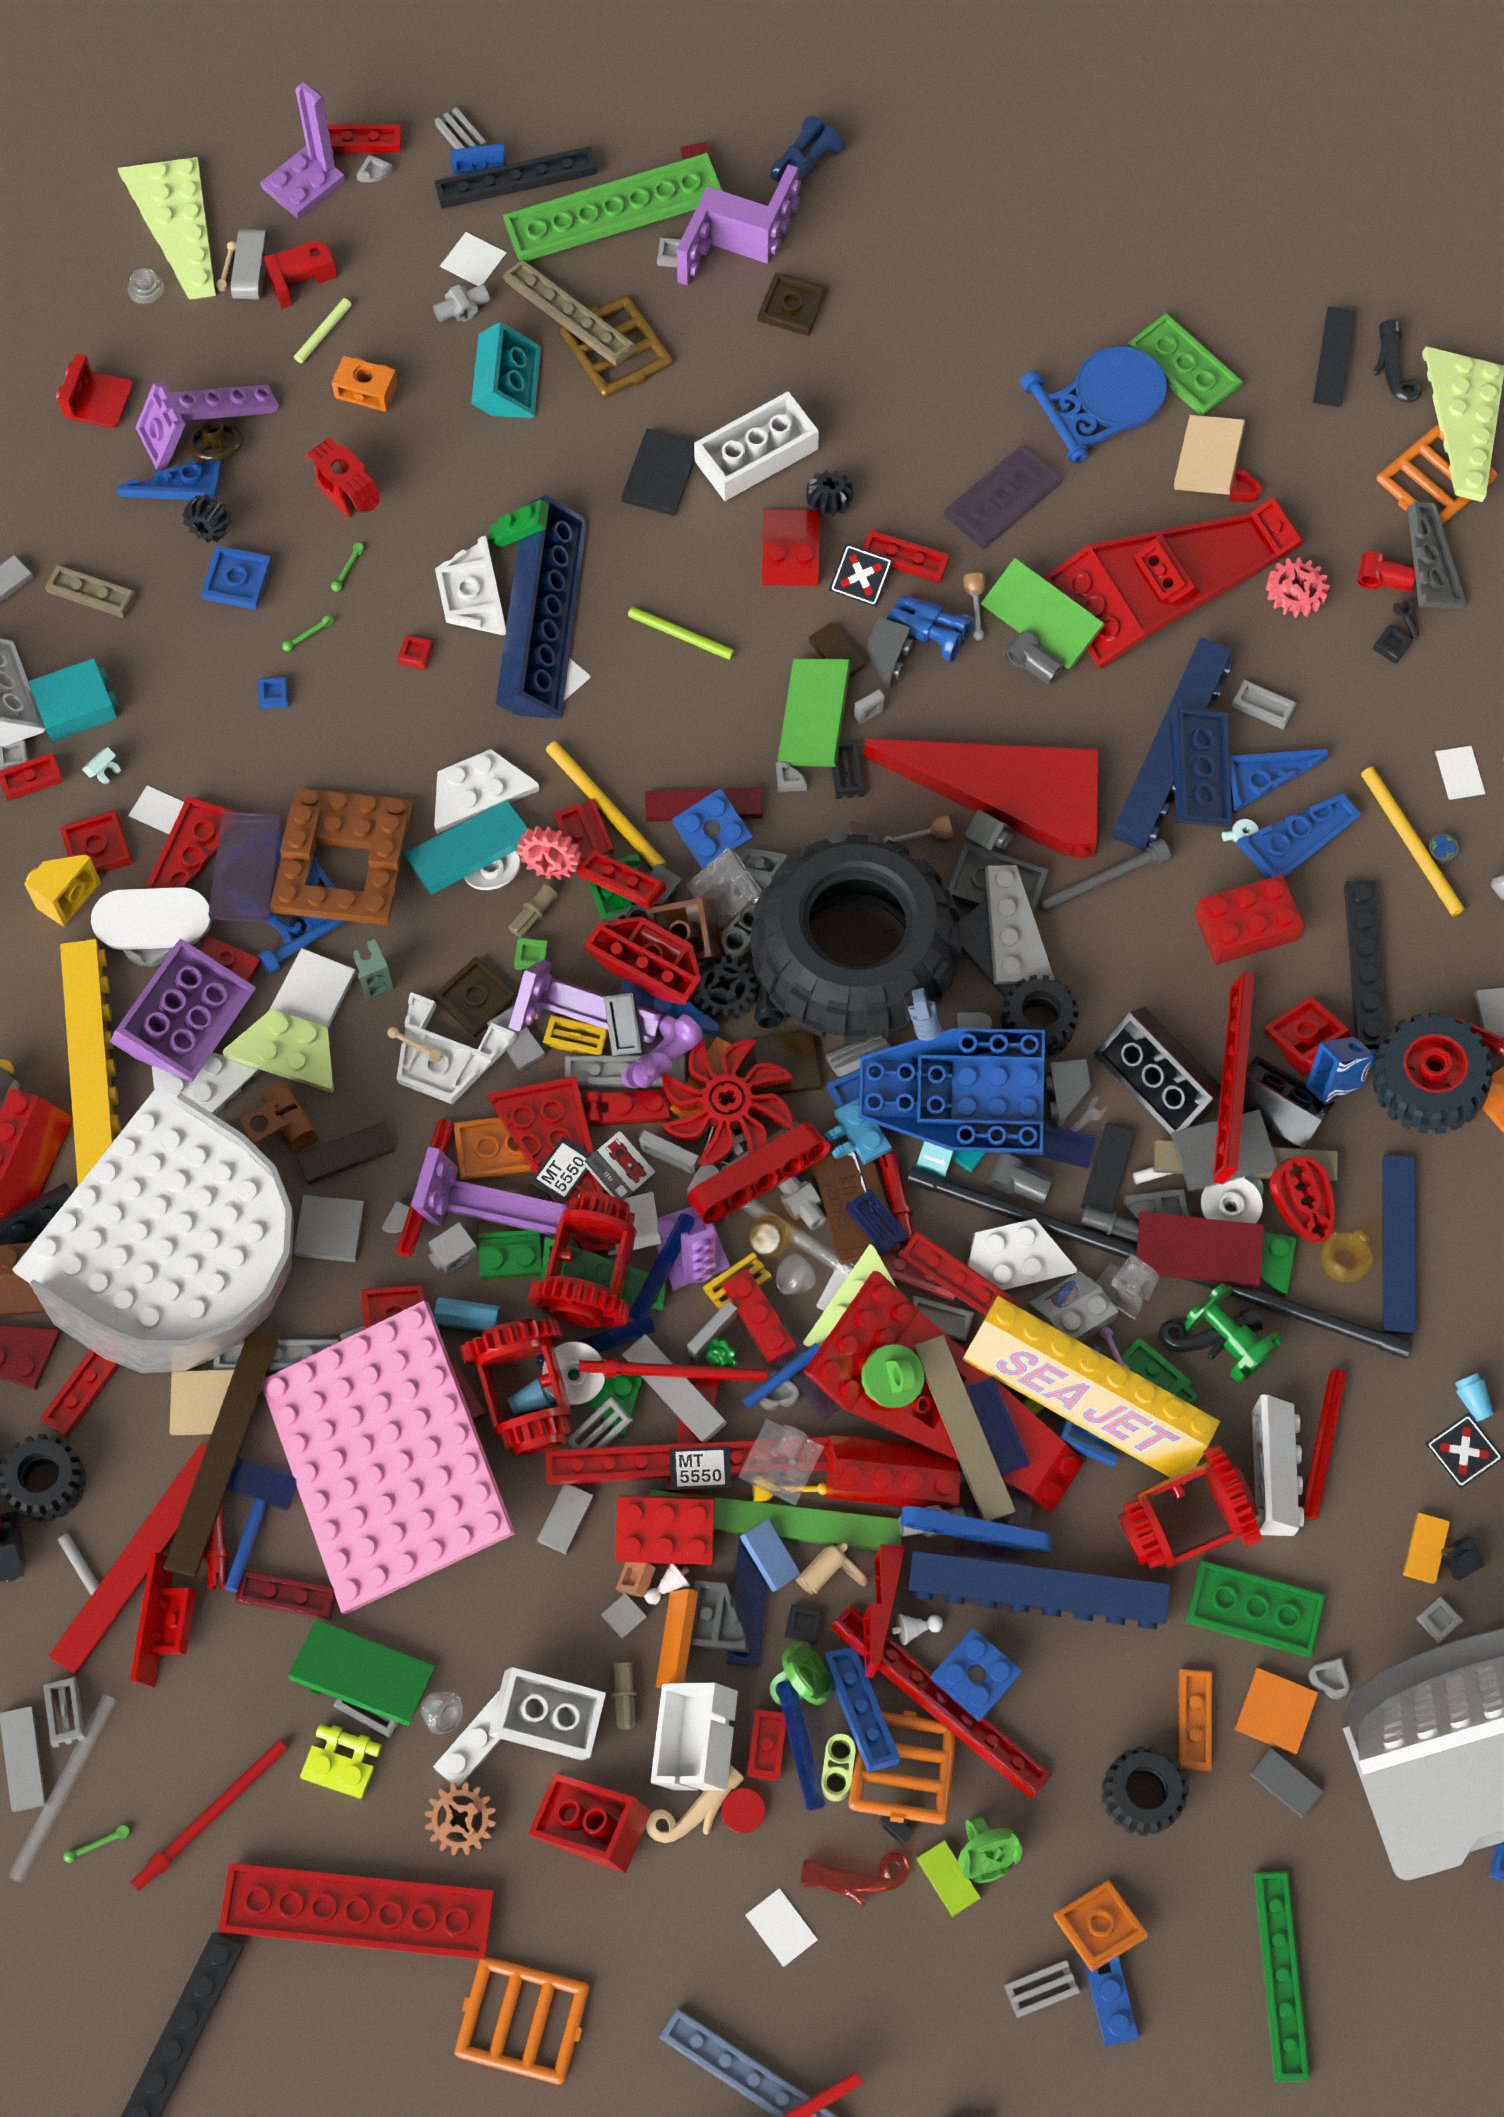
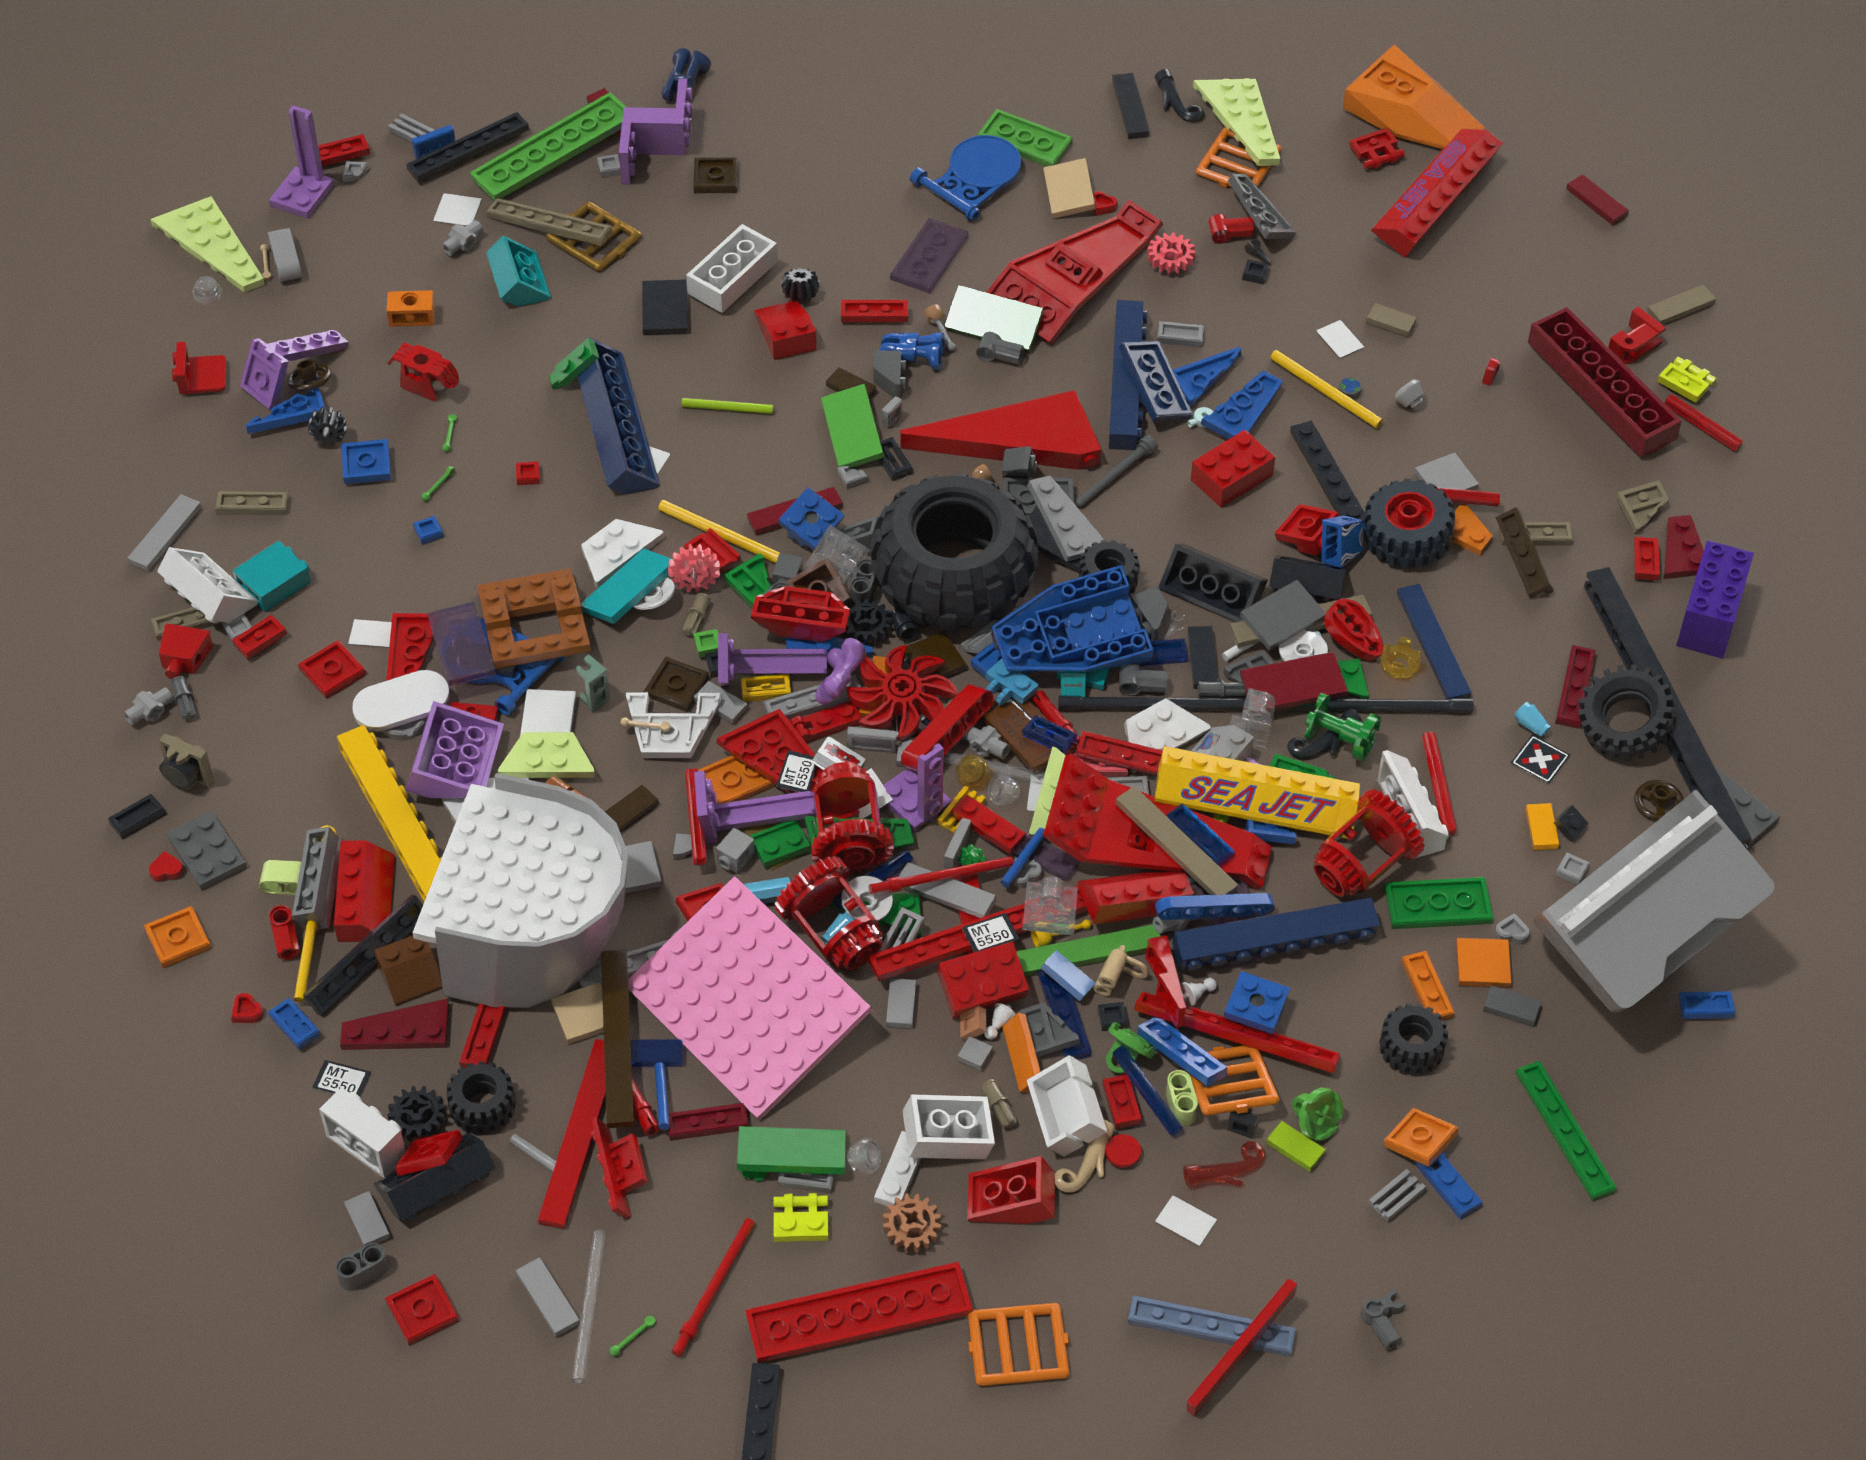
camera: 20 degrees left, 15 degrees down
yellow slope [25,854,101,927] -> none
light grey tile [43,1677,86,1748] -> none
light aqua tile [82,747,121,784] -> none
red piece [263,241,337,309] -> none
yellowish green bar [294,298,352,363] -> none
white wing [435,536,506,635] -> none
red tile [577,850,667,909] -> none
tile [603,992,644,1056] -> none
clear blue axle [629,1213,695,1322] -> none
black sticker [829,543,894,607] -> none
bright green tile [862,1345,924,1408] -> none
sand blue hinge [908,988,942,1041] -> none
red tile [1213,971,1254,1185] -> none

